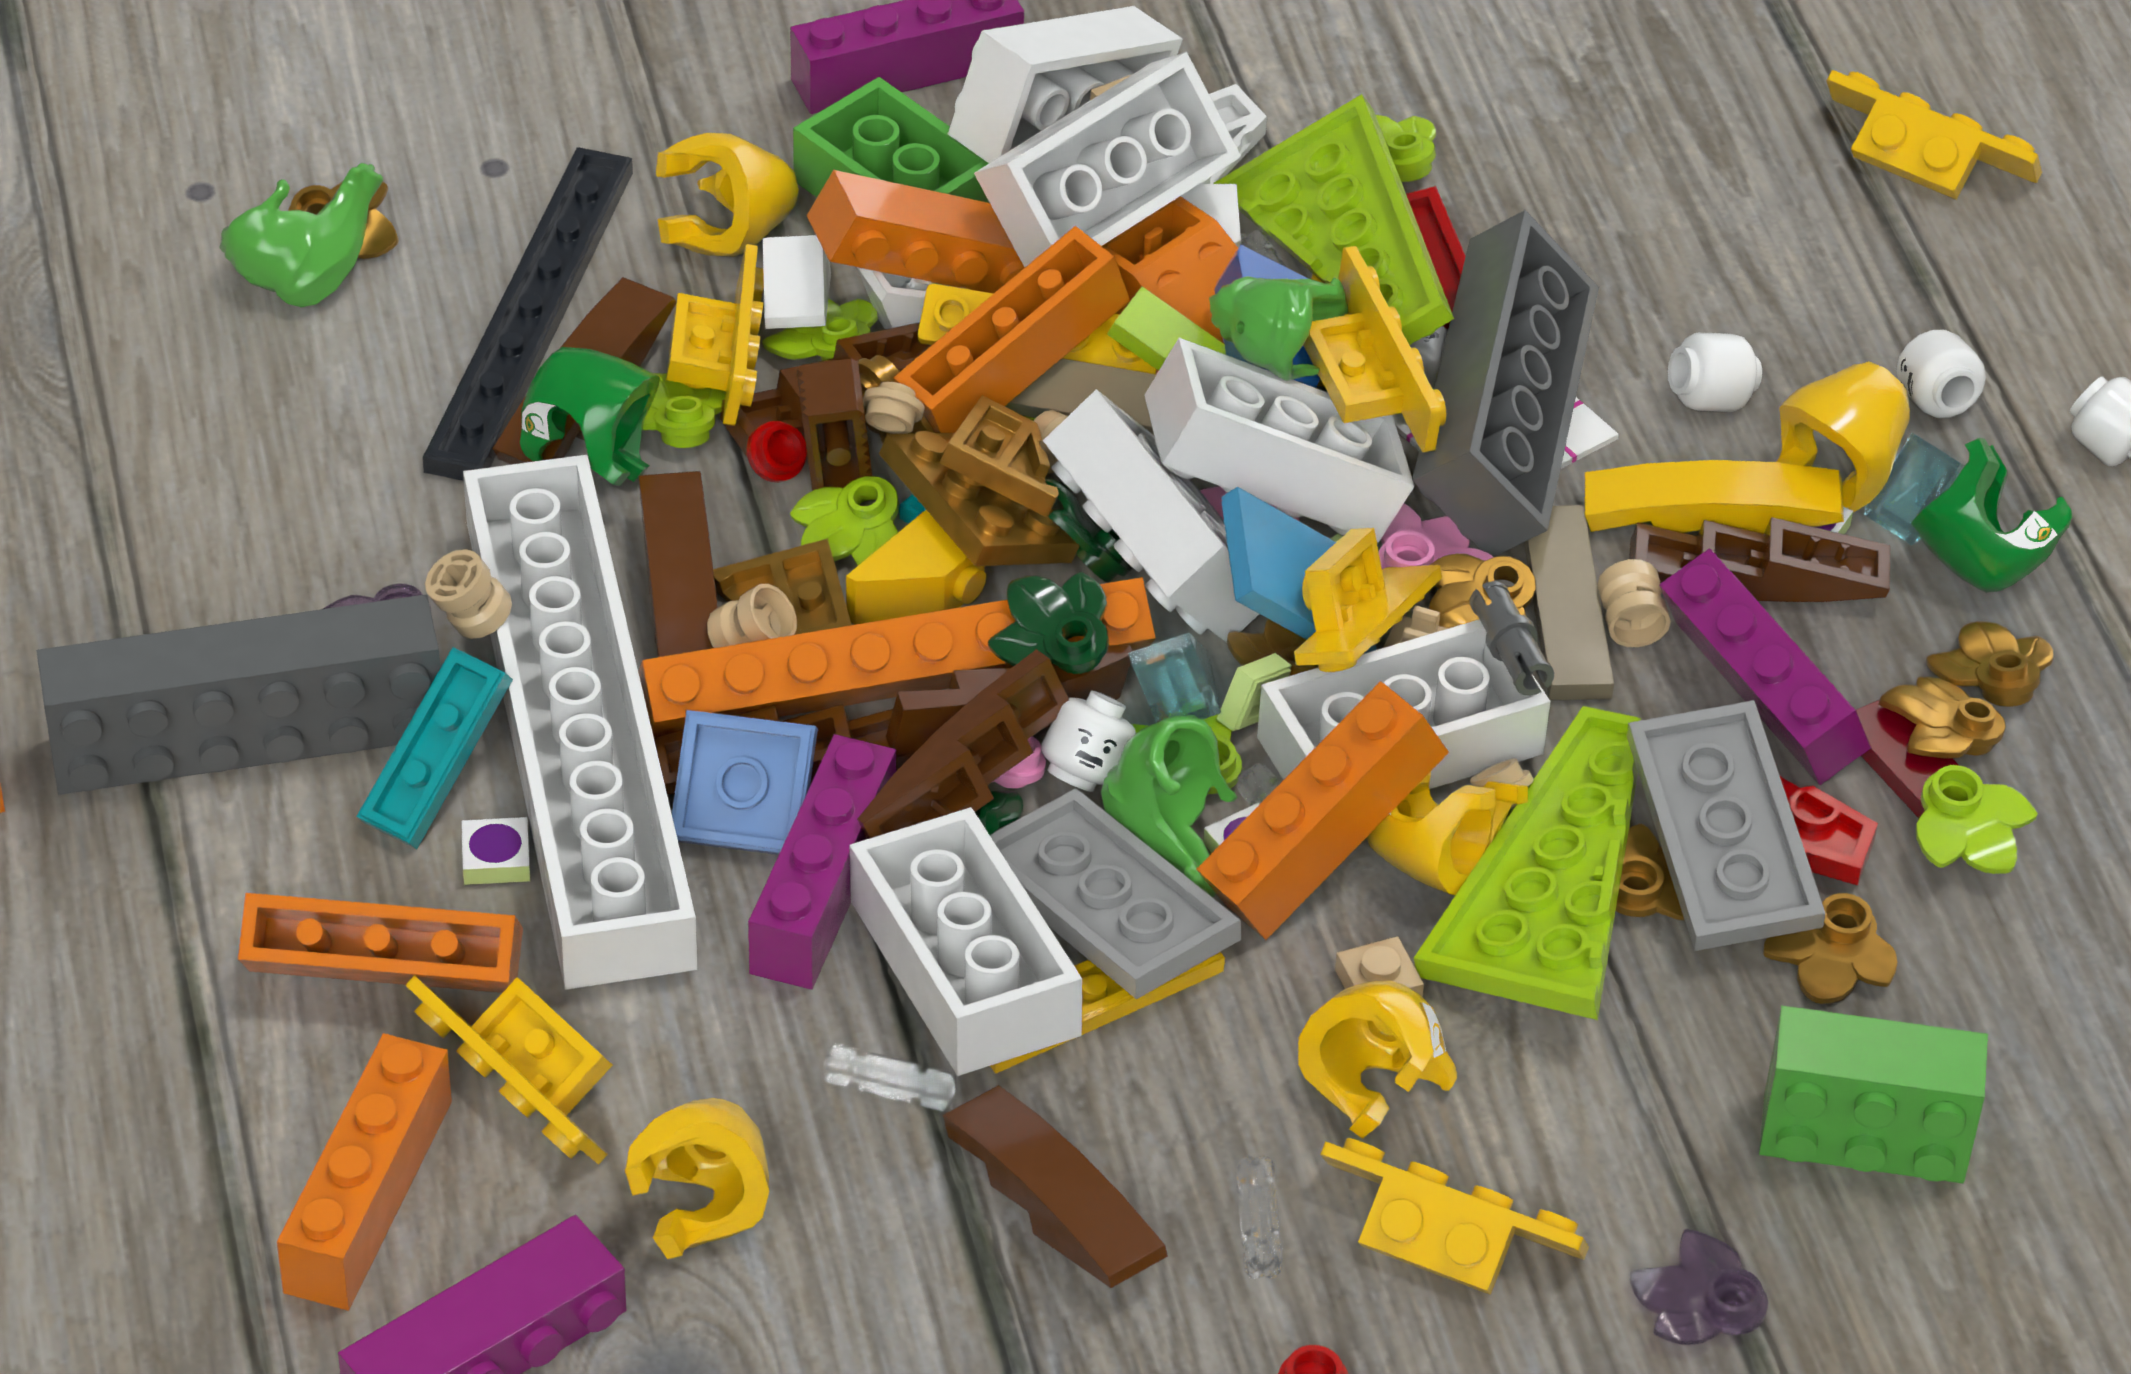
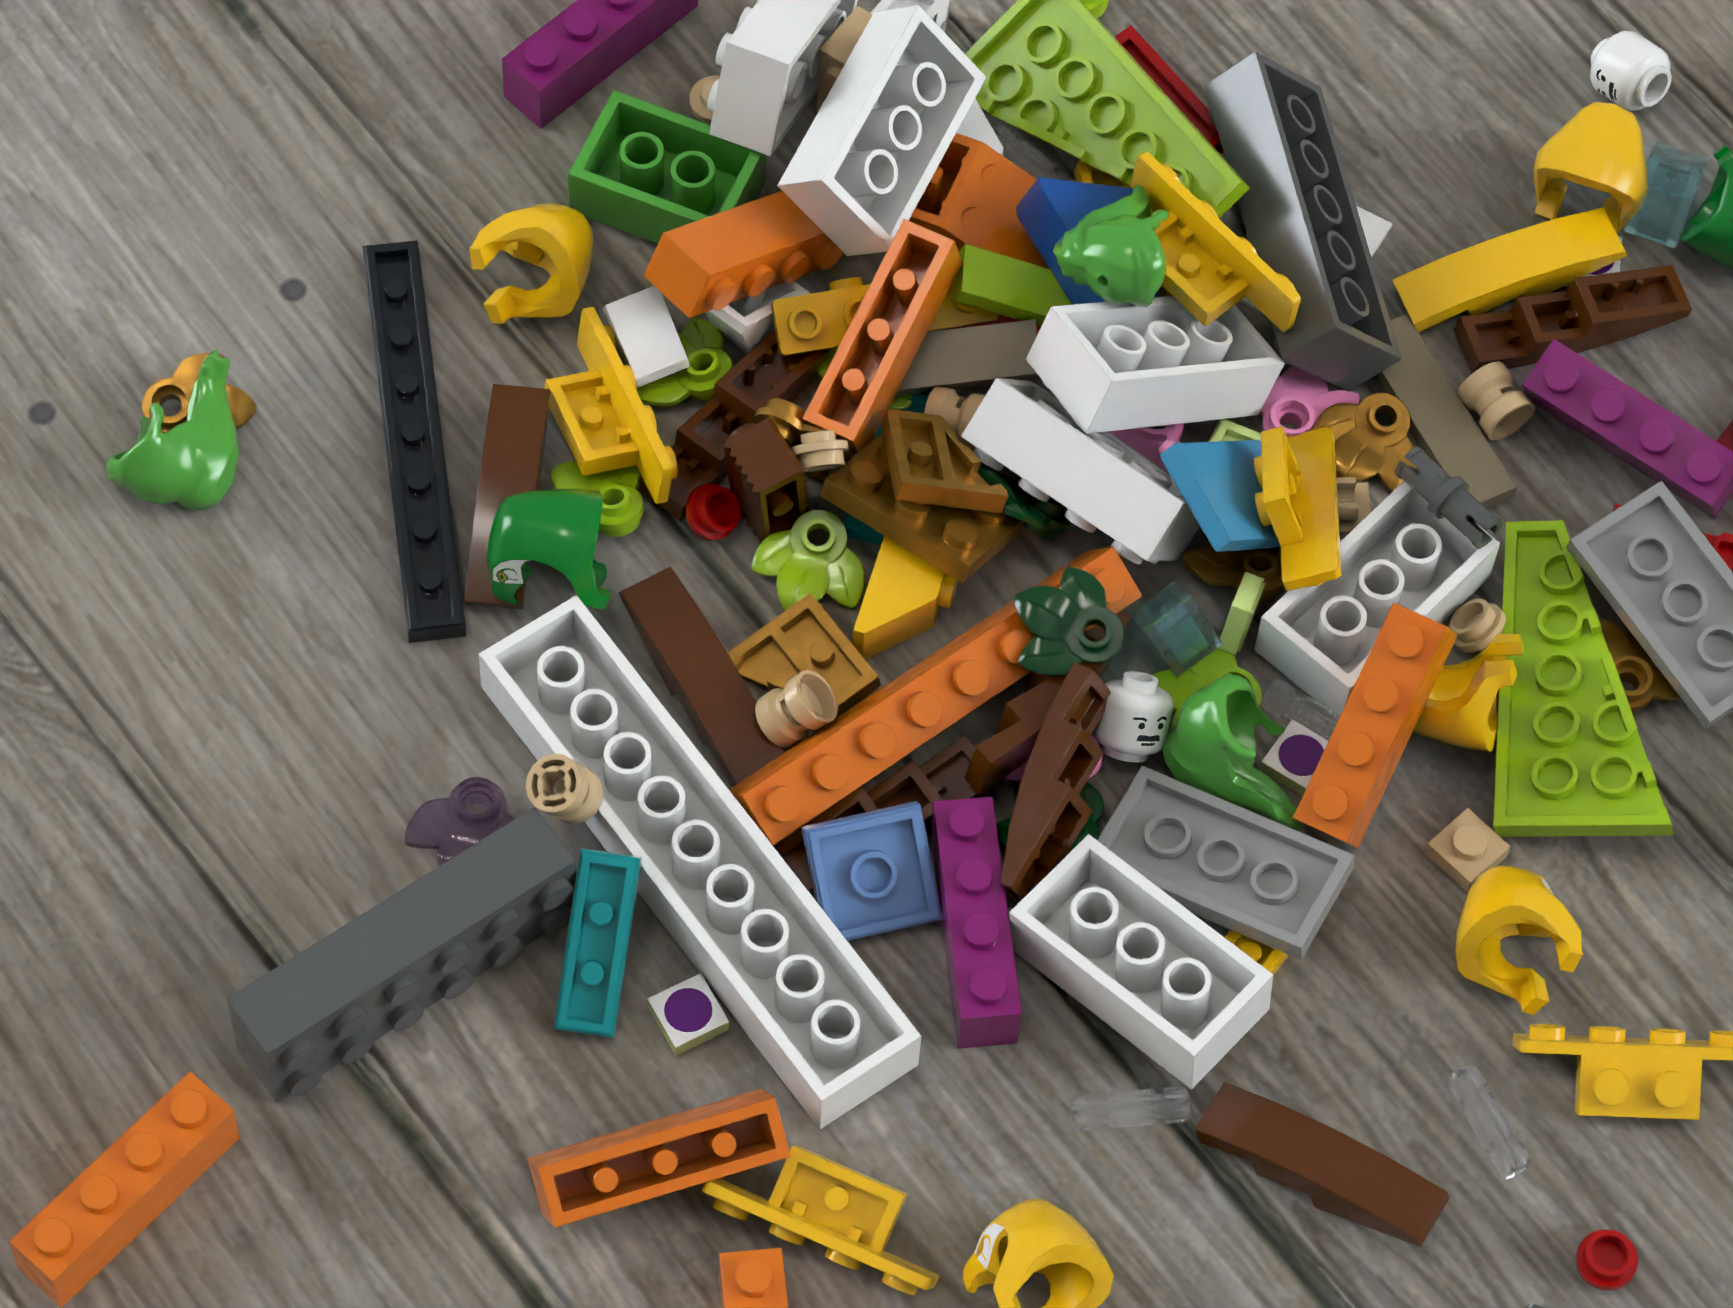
camera: 25 degrees left, 15 degrees up
white head [1668,332,1762,412] -> none

